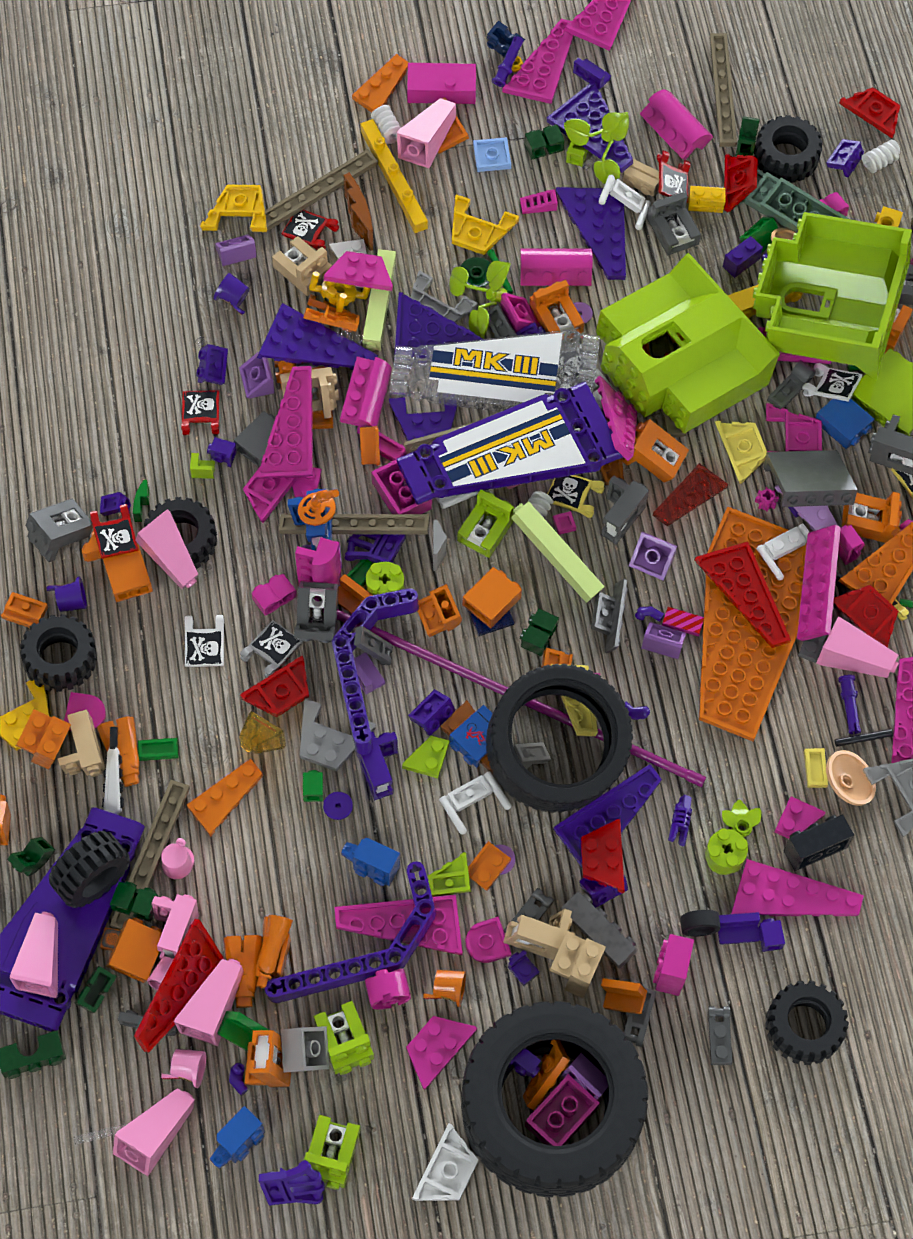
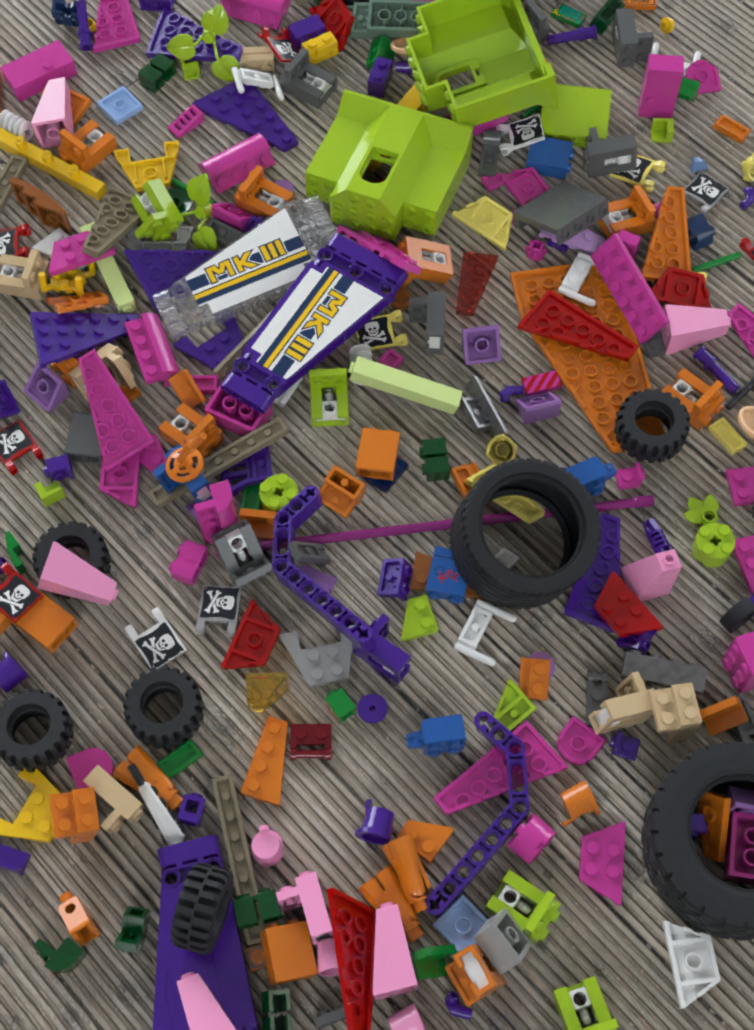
camera: 30 degrees left, 0 degrees up
light grey slope [433,520,447,571] -> none
none -> orange brick [57,119,118,173]
none -> dark tan wing [82,186,142,259]
none -> black tyre [123,666,204,749]
none -> lime brick [130,178,184,241]
none -> orange brick [158,403,224,463]
none -> dark purple brick [178,793,207,828]
none -> dark purple brick [288,14,326,50]
none -> dark red plate [290,724,332,761]
none -> dark purple hat [355,799,395,845]
none -> orange wing [396,820,454,863]
none -> light blue tile [432,894,488,952]
none -> light yellow helmet [486,434,518,465]
none -> blue hinge [566,457,617,496]
none -> black tyre [614,388,690,463]
none -> dark pink bracket [615,463,645,490]
none -> bright pink slope [620,549,682,602]
none -> orange brick [661,368,725,430]

